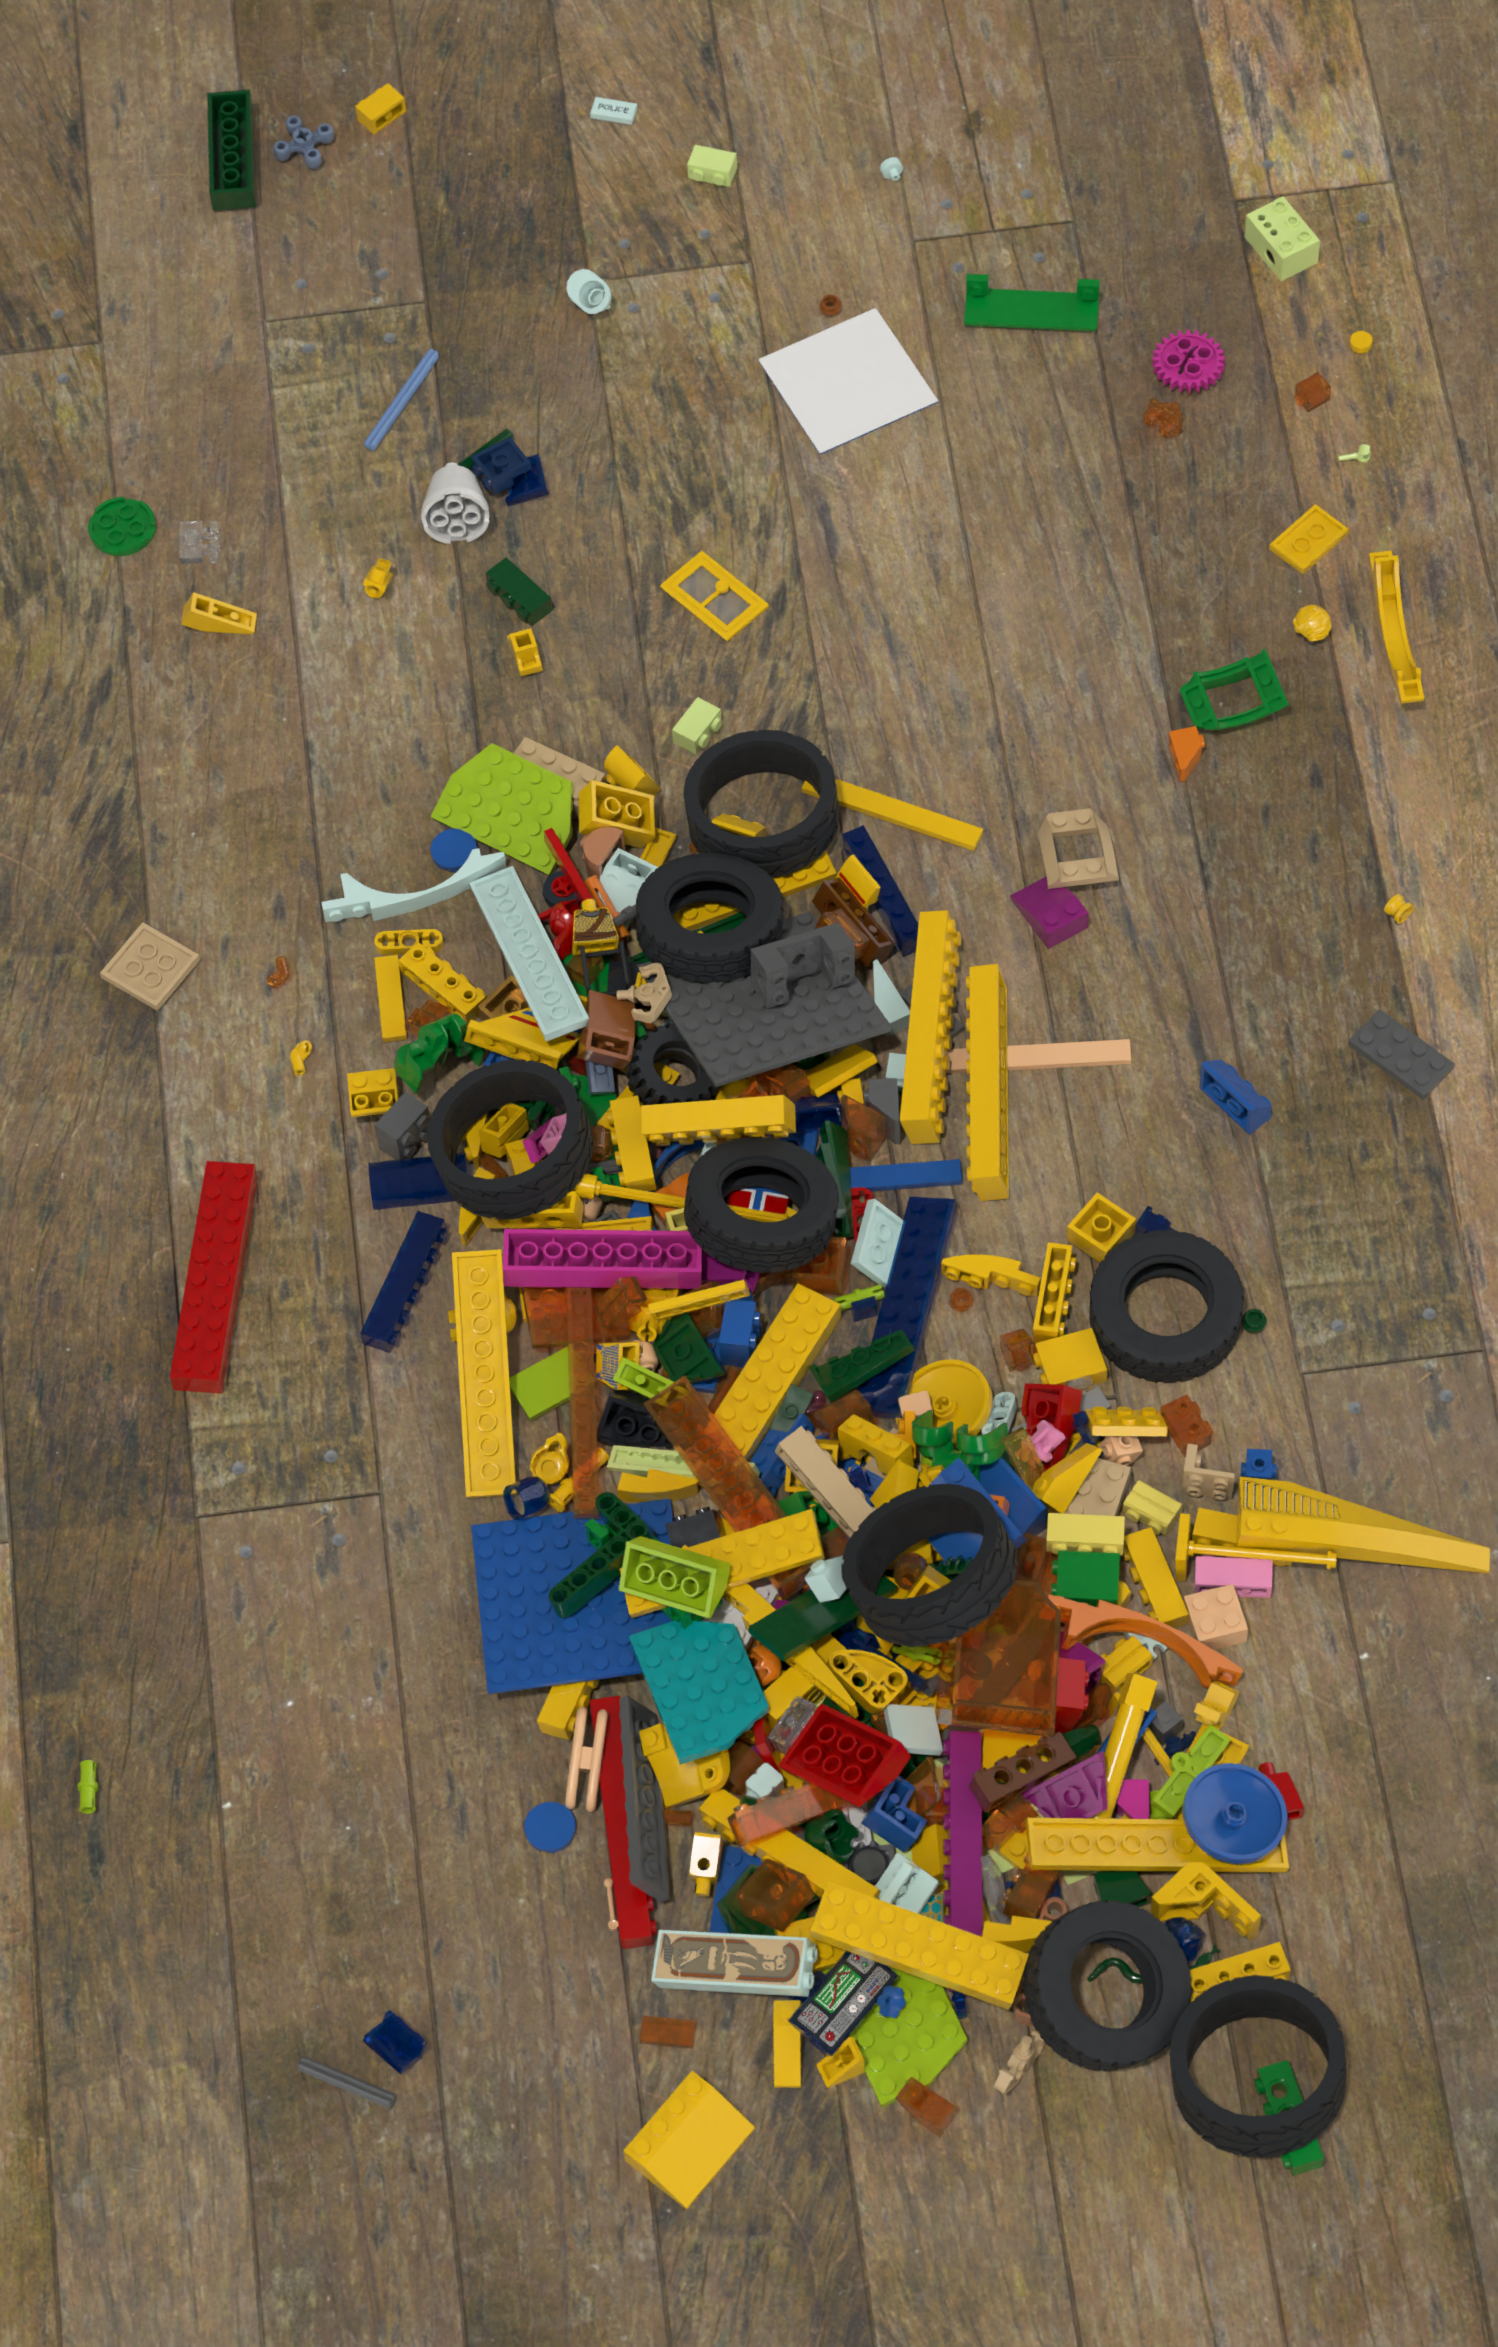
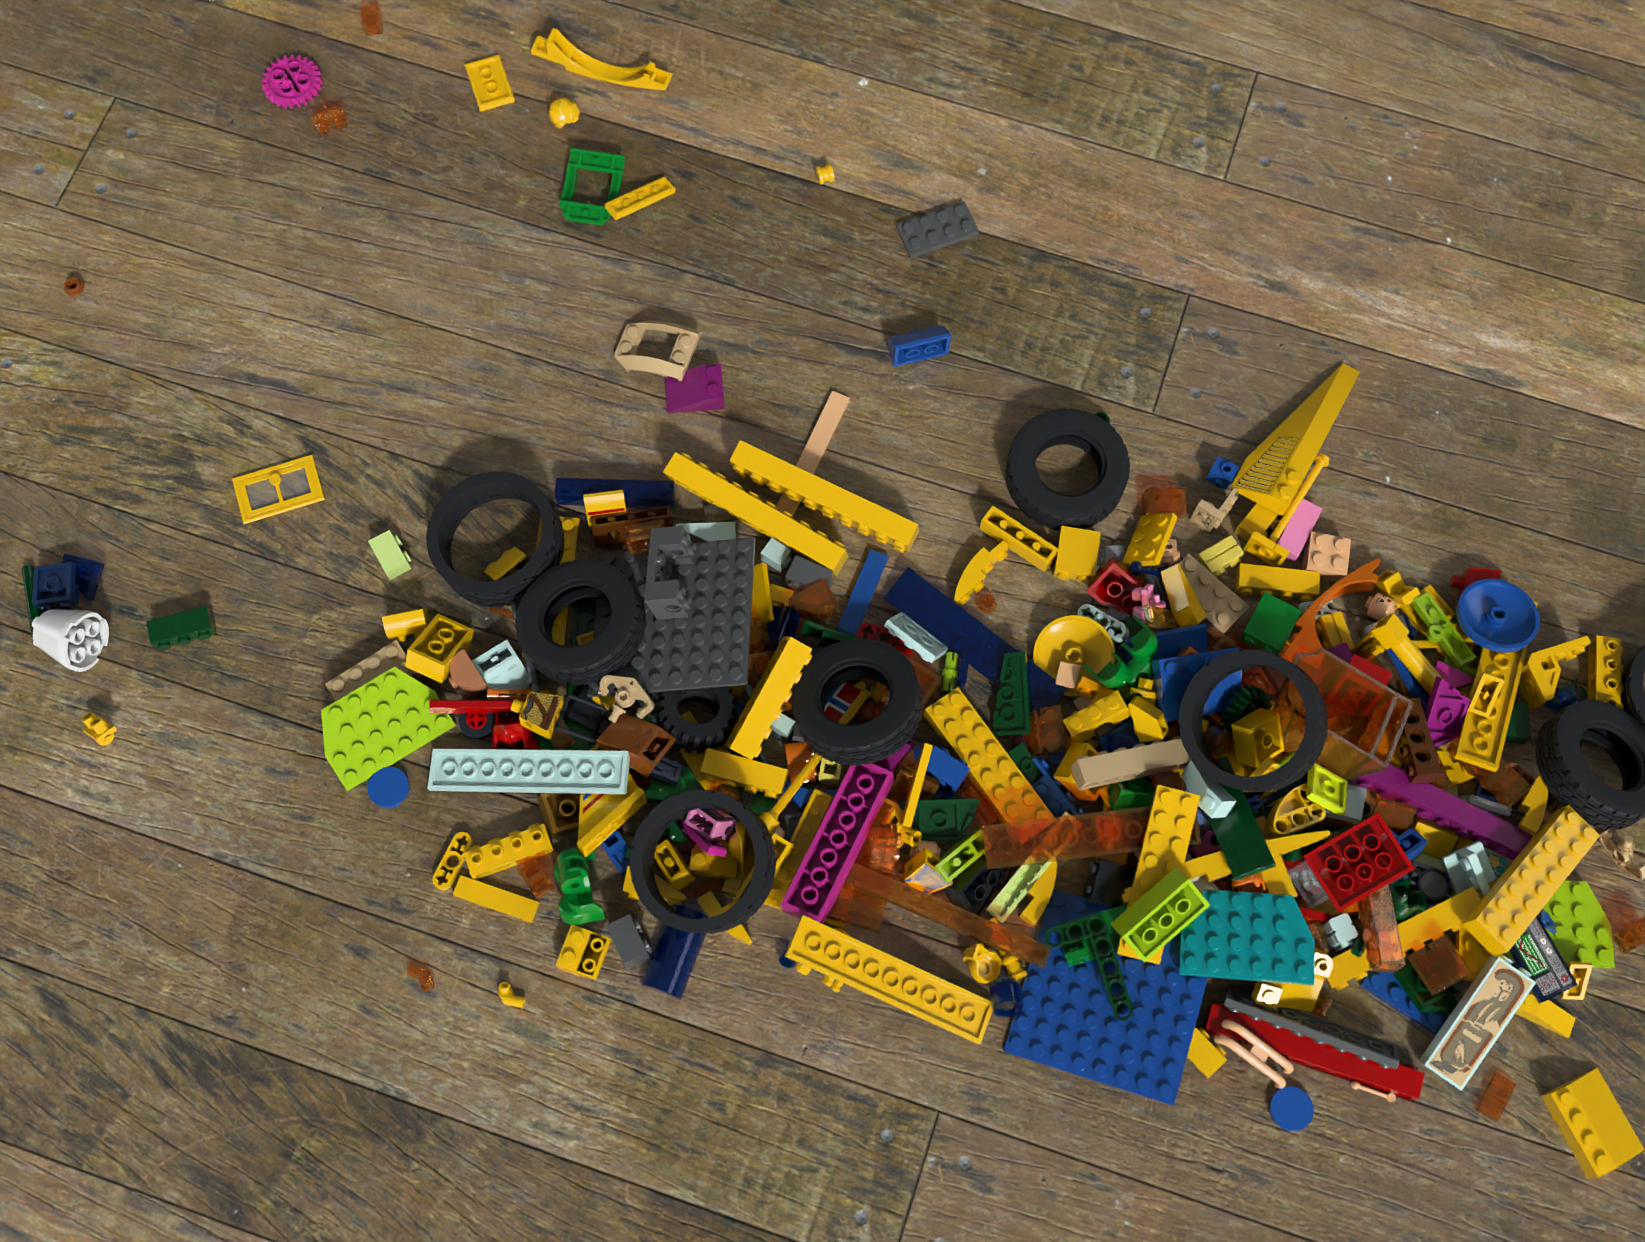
camera: 70 degrees left, 10 degrees up
tan plate [100,922,200,1011] -> none
red brick [170,1161,258,1394] -> none
yellow slope [181,592,257,634] -> none
light aqua slope [322,848,507,922] -> none
clear blue brick [360,1211,448,1353] -> none
yellow brick [508,628,543,677] -> none
lime tile [509,1345,595,1422] -> none
yellow tile [640,827,677,867] -> none
torso [690,1832,724,1897] -> none
white piece [758,308,939,455] -> none
yellow tile [802,778,983,851] -> none
green bracket [964,274,1100,331] -> none
clear orange slope [1000,1329,1033,1372] -> none
light yellow brick [1046,1513,1125,1555] -> none
yellow brick [1067,1192,1136,1263] -> none
clear blue brick [1135,1206,1175,1235] -> none
orange slope [1168,726,1205,782] -> none
yellowish green hand [1339,444,1371,463] -> none
none -> yellow tile [605,176,676,220]
none -> neon yellow tile [1306,763,1348,816]
none -> light nougat head [1365,593,1397,620]
none -> yellow slope [1468,672,1504,718]

